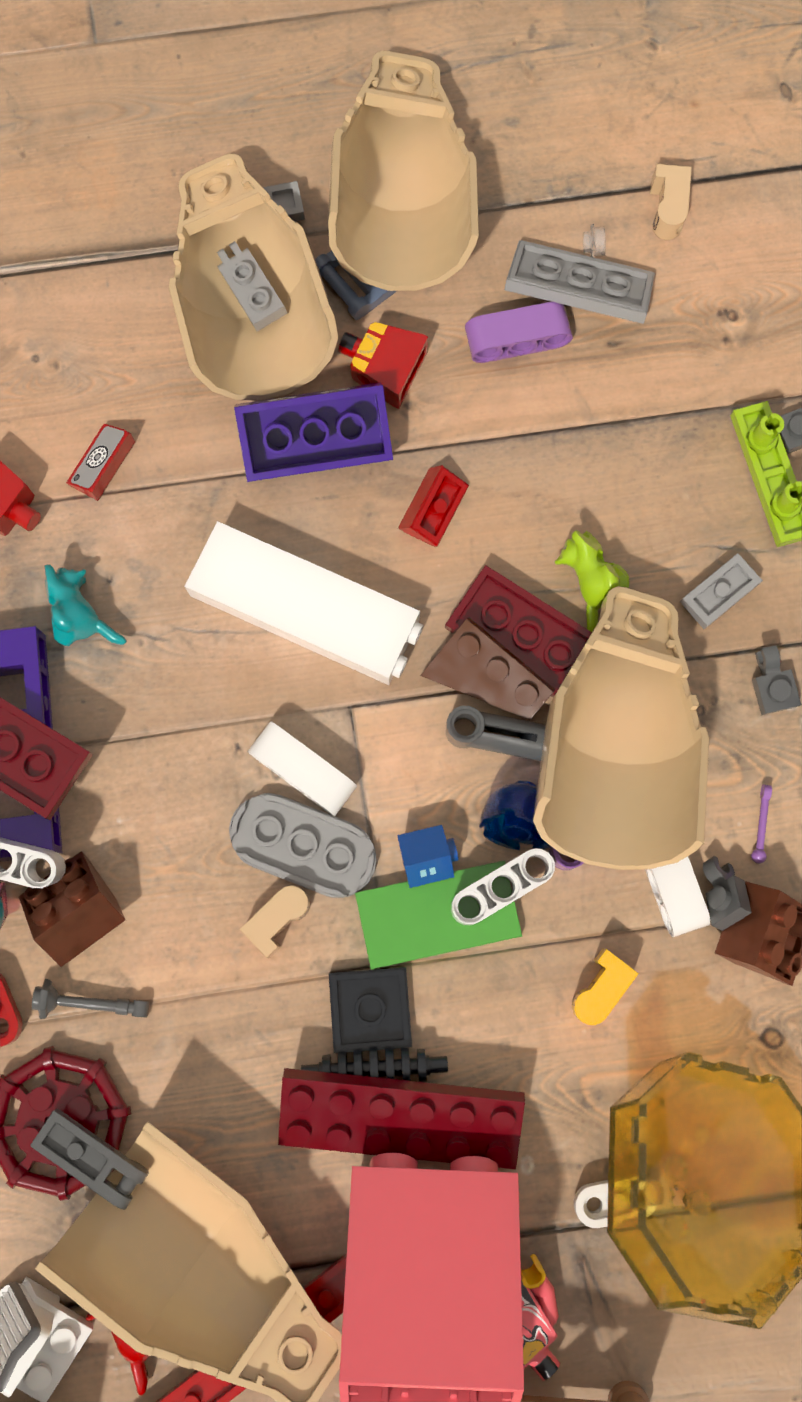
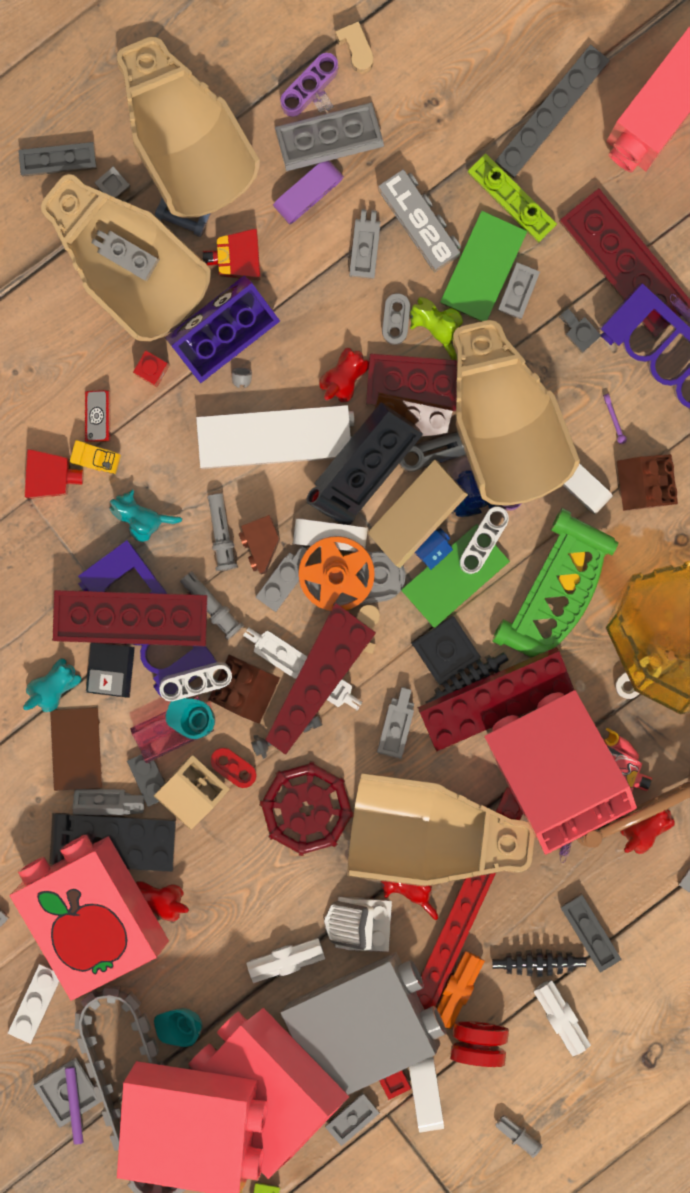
camera: 30 degrees left, 10 degrees up
dark grey plate [30,1109,149,1210] -> none
red slope [398,465,469,547] -> none
dark grey plate [703,856,752,931] -> none
none -> dark grey plate [18,142,97,177]
none -> yellow leg [70,440,121,474]
none -> red brick [133,351,169,388]
none -> light grey pin [180,571,244,640]
none -> light grey pin [207,494,238,571]
none -> light grey hinge [232,368,252,388]
none -> copper slope [238,515,280,575]
none -> white plate [243,627,363,711]
none -> light grey hinge [256,546,307,612]
none -> dark red wing [265,603,376,755]
none -> medium lavender beam [280,53,338,117]
none -> orange wheel [299,536,375,611]
none -> black hinge [306,402,423,525]
none -> red animal [319,348,369,403]
none -> light grey hinge [349,209,381,279]
none -> tan tile [368,460,468,568]
none -> light grey hinge [377,687,414,759]
none -> light grey brick [378,169,461,273]
none -> light grey plate [382,293,410,345]
none -> bright green tile [440,211,527,322]
none -> bright green piece [492,508,619,658]

